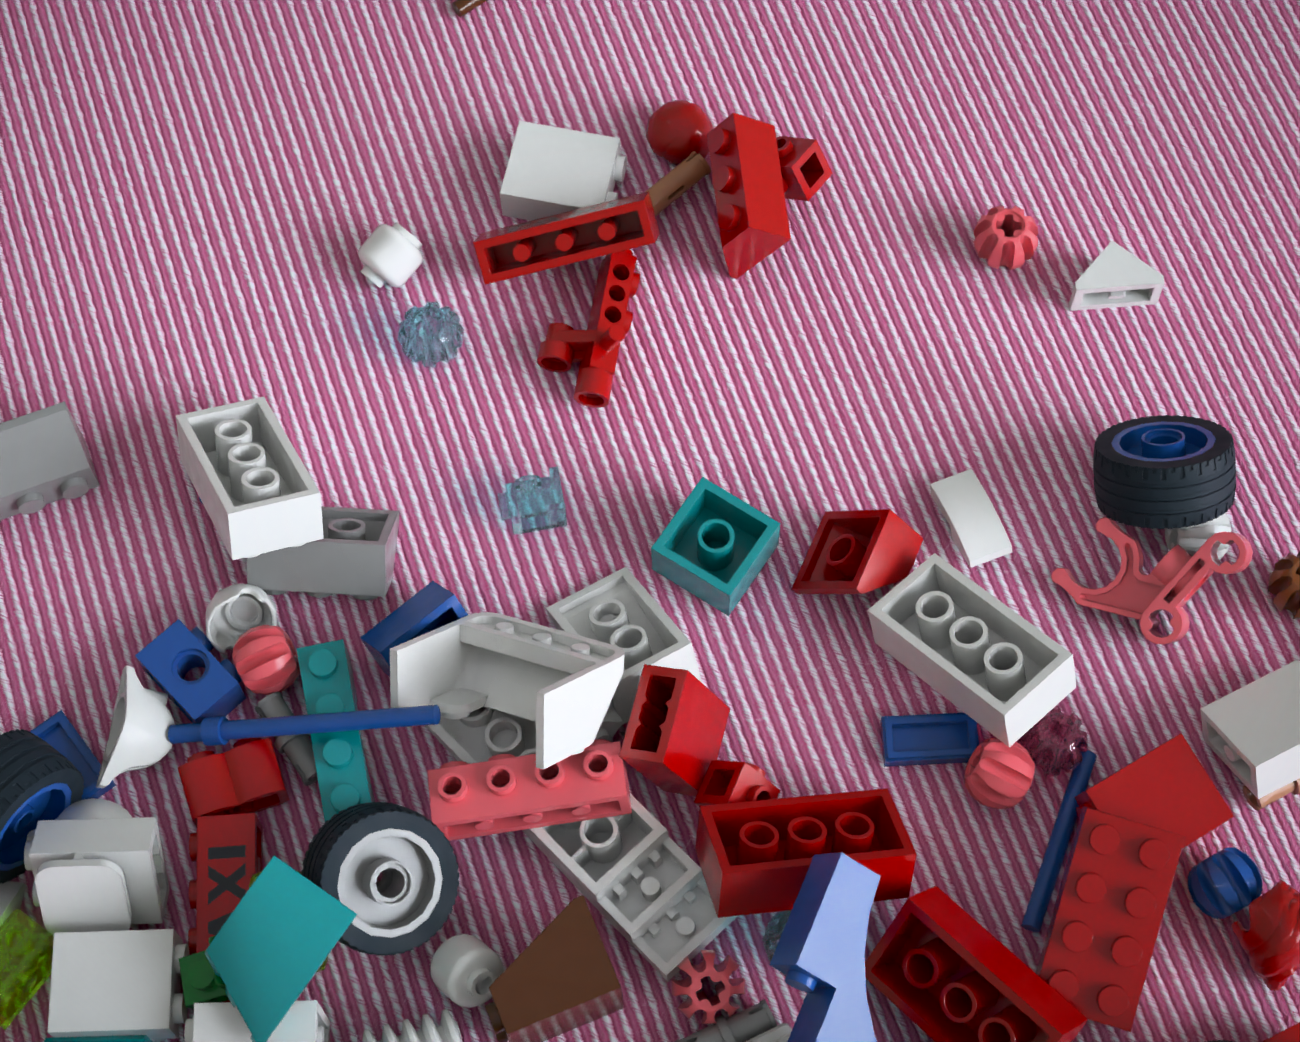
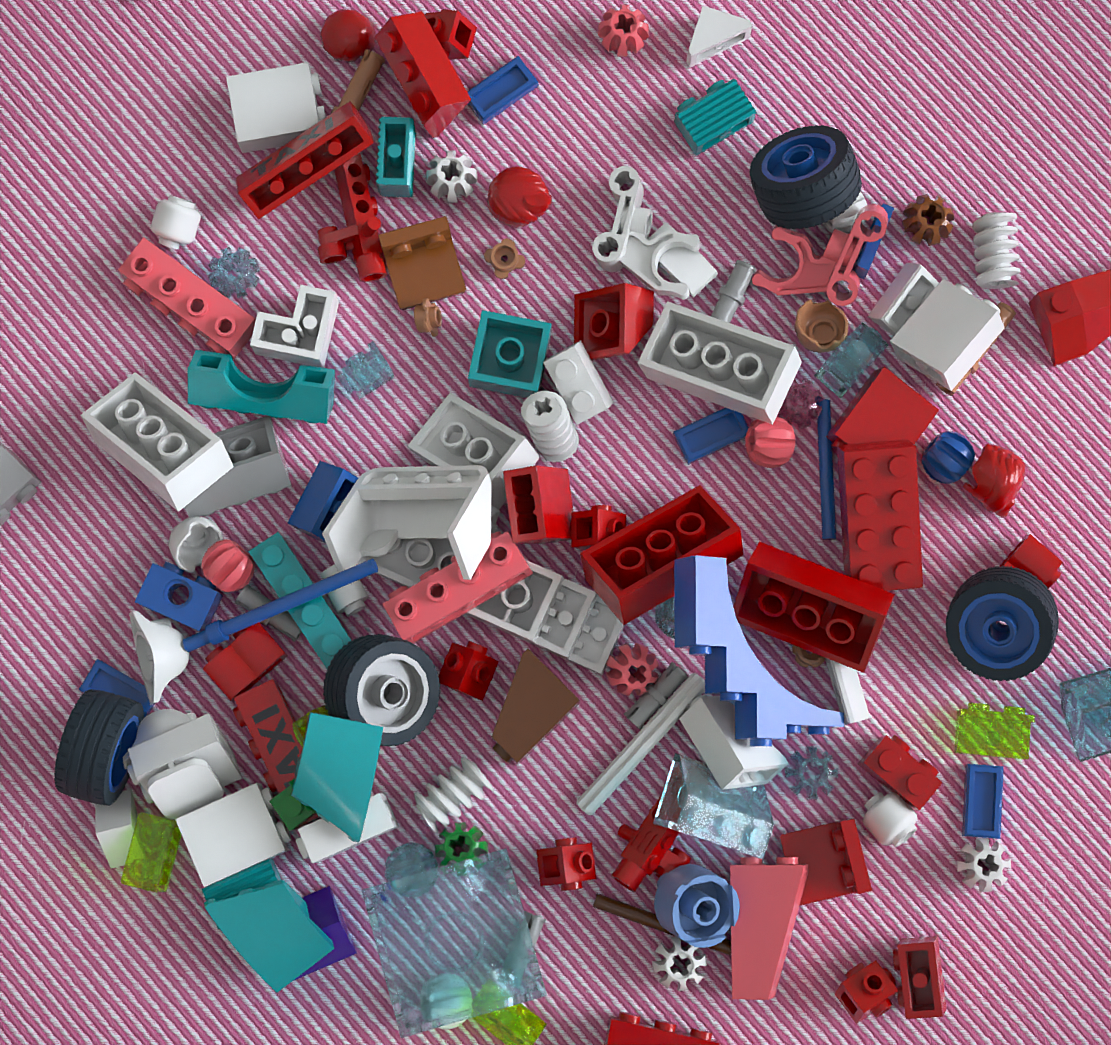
camera: 25 degrees left, 15 degrees up
white head [430,934,503,1008] -> none
none -> coral brick [118,237,256,359]
none -> teal arch [188,350,335,424]
none -> white brick [250,285,339,368]
none -> white brick [320,564,369,617]
none -> teal brick [376,117,416,198]
none -> dark orange bracket [379,216,466,310]
none -> nougat plate [414,298,442,337]
none -> white piece [426,150,477,203]
none -> red brick [438,641,499,701]
none -> blue tile [467,56,539,125]
none -> nougat plate [484,238,525,279]
none -> red hair [487,167,552,228]
none -> white piece [521,391,579,462]
none -> white brick [543,341,614,425]
none -> white piece [592,166,701,300]
none -> teal brick [674,79,756,156]
none -> light grey pin [711,260,757,323]
none -> nougat hair [794,300,849,353]
none -> clear light blue slope [814,322,889,398]
none -> blue tile [853,203,894,279]
none -> white slope [868,263,939,336]

